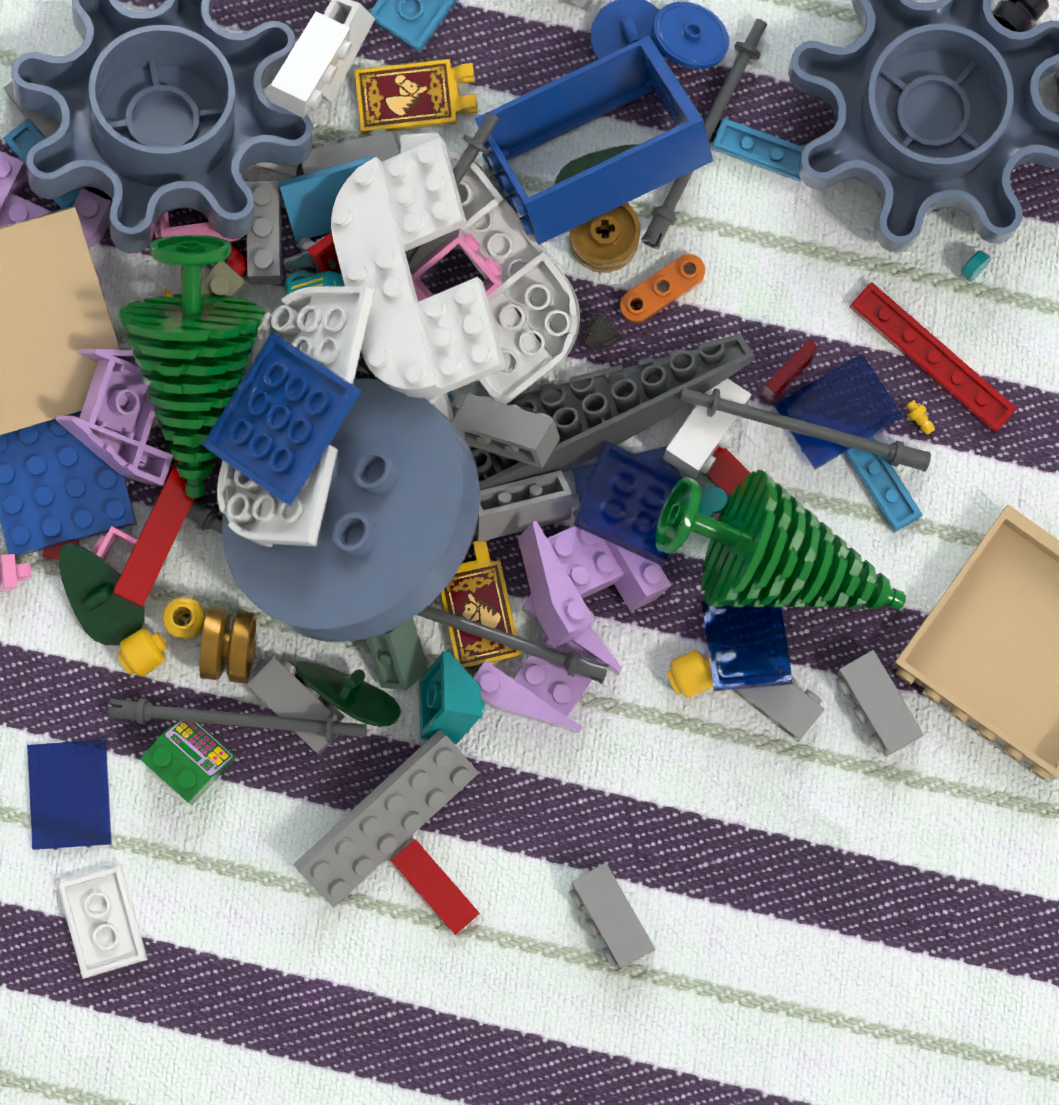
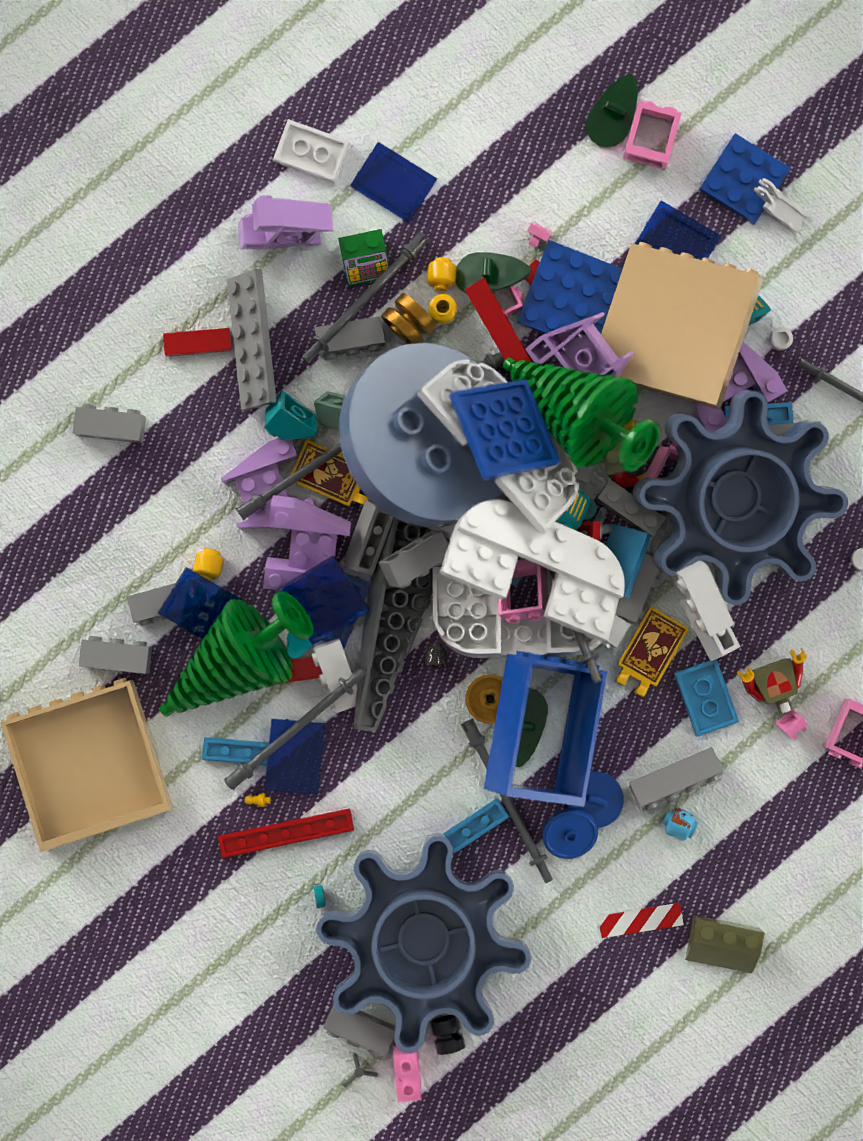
camera: 125 degrees right, 5 degrees up
dark green shield [295,661,401,727] -> none
orange plate [620,254,705,324] -> none
dark red tile [760,339,818,404] -> none
none -> lavender wedge [238,195,333,250]

